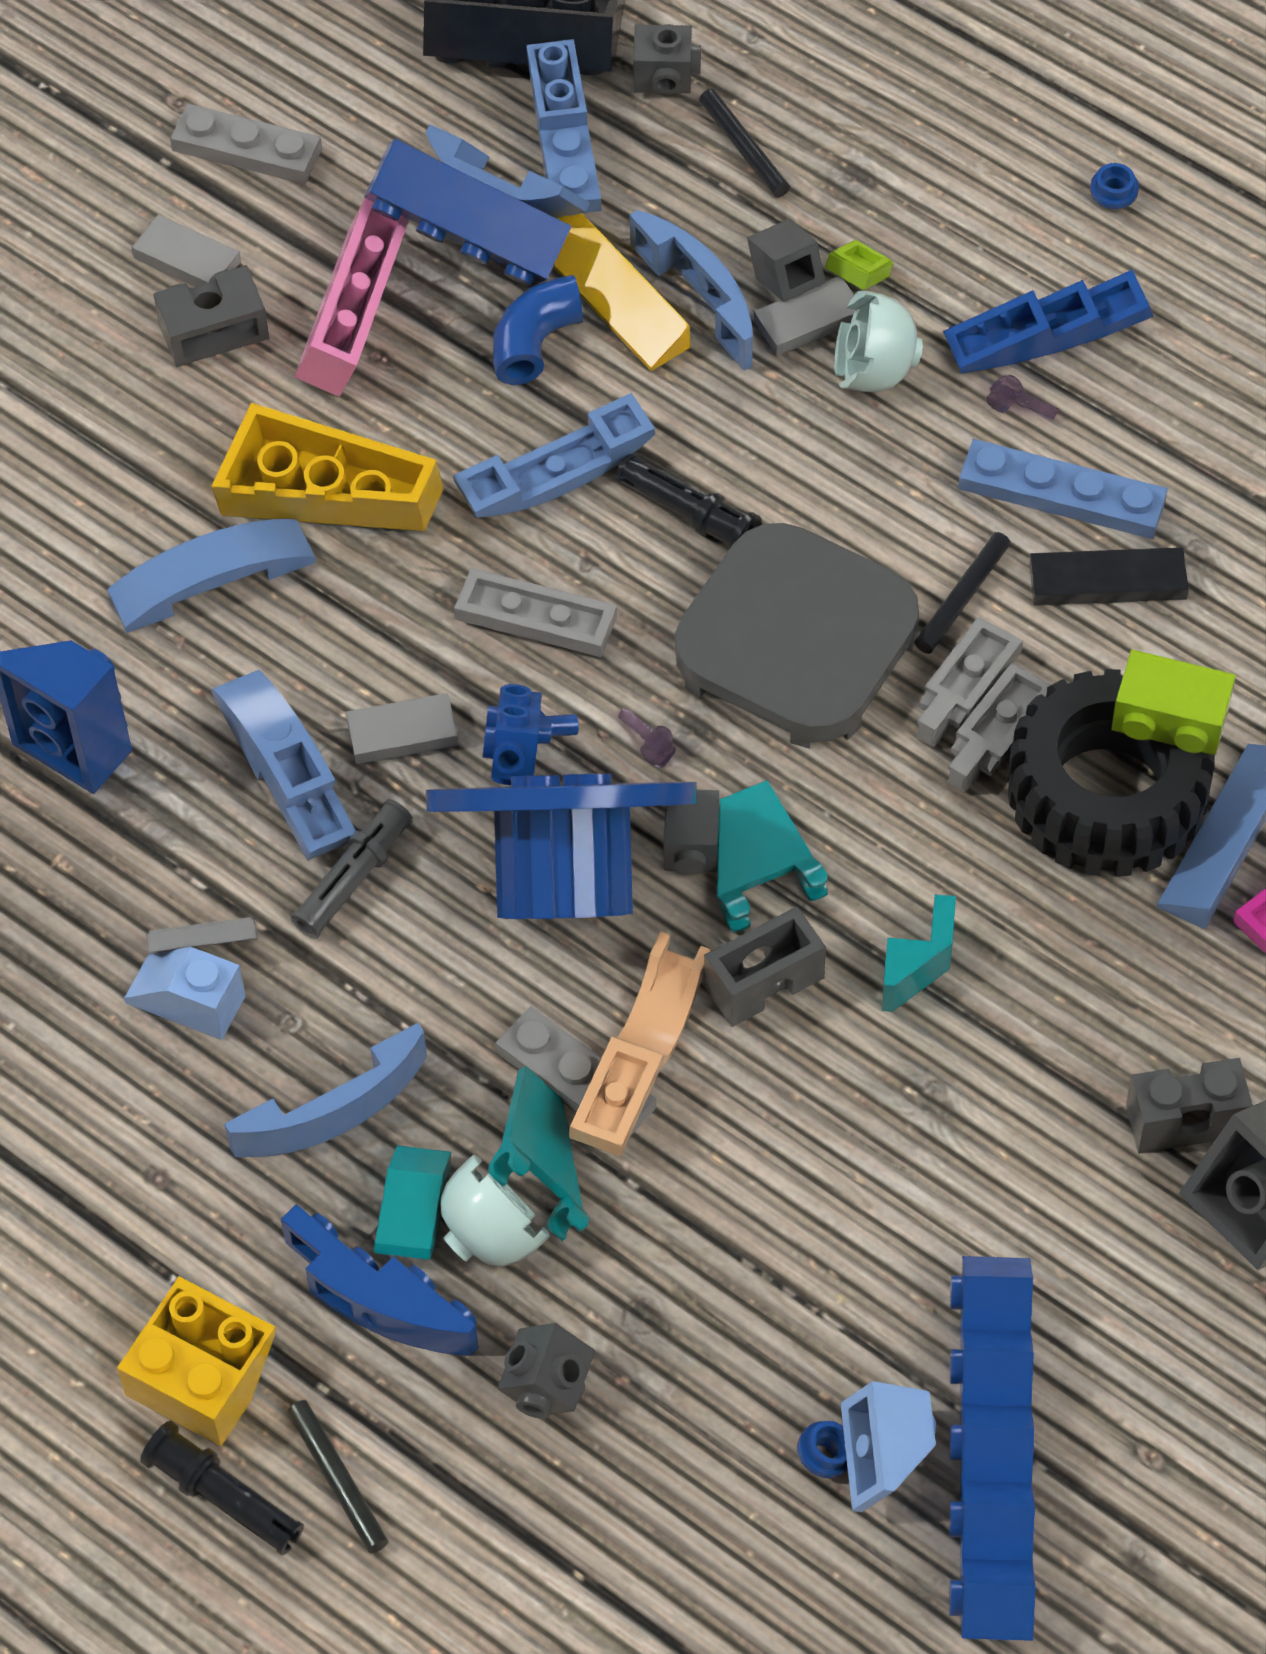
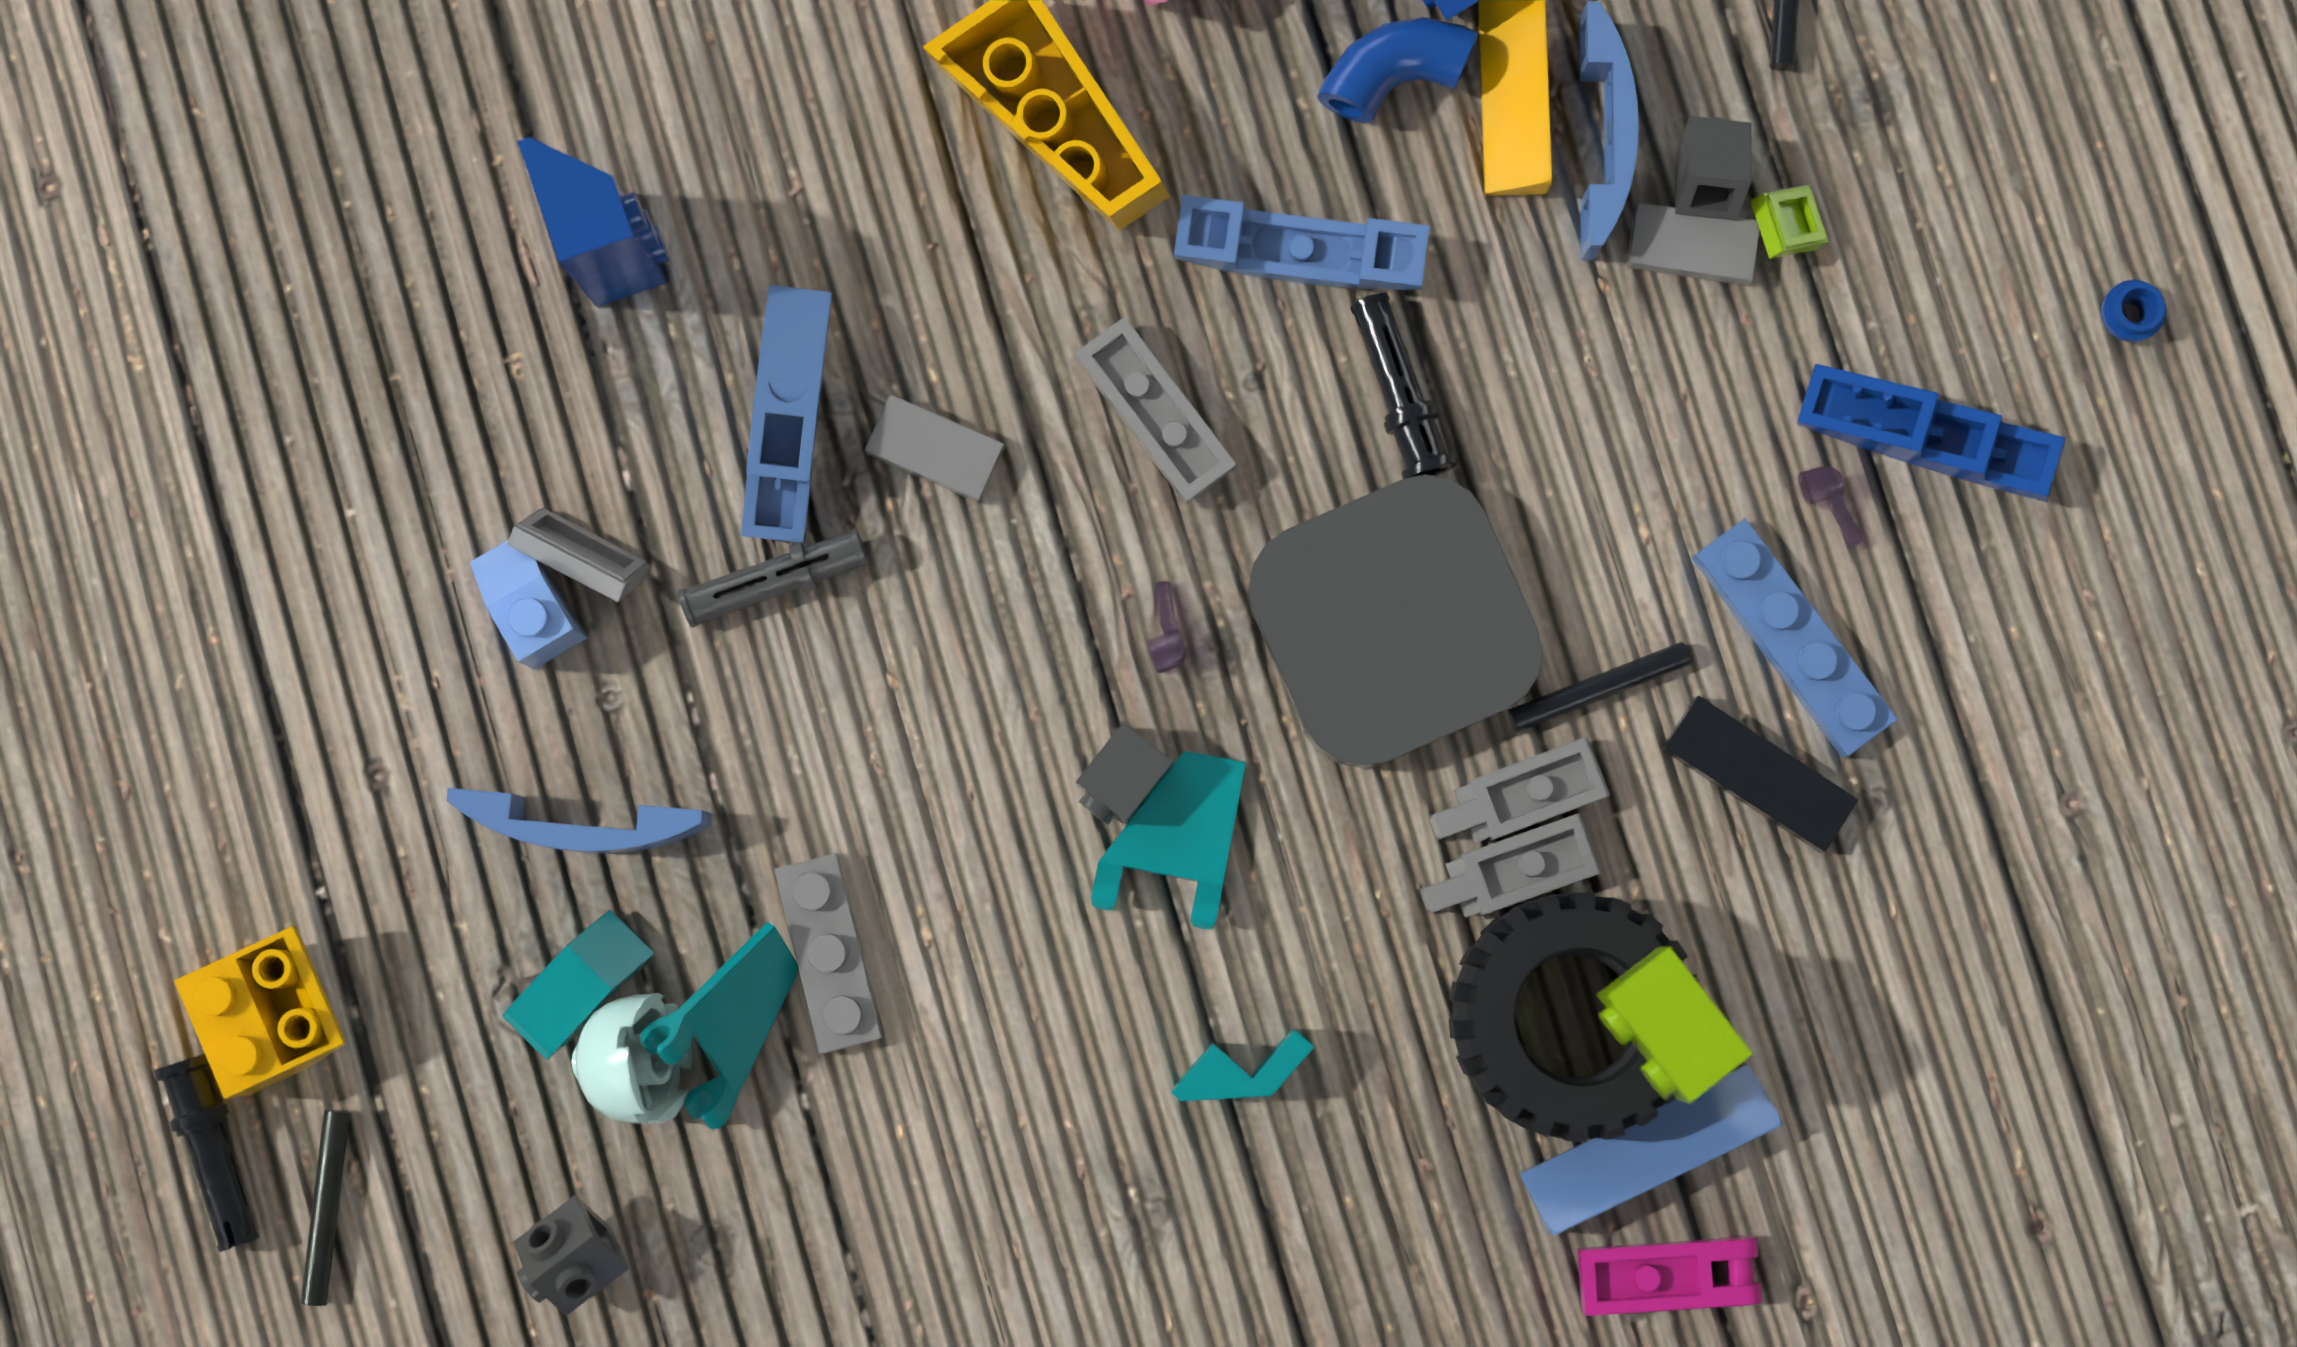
camera: 35 degrees right, 25 degrees up
medium blue slope [107,519,316,633] -> none
blue slope [281,1204,479,1356] -> none
blue piece [426,774,697,919] -> none
blue brick [482,684,579,785] -> none
light nougat piece [569,931,711,1157] -> none
dark grey brick [704,906,826,1027] -> none
light aqua cylinder [834,291,923,392] -> none

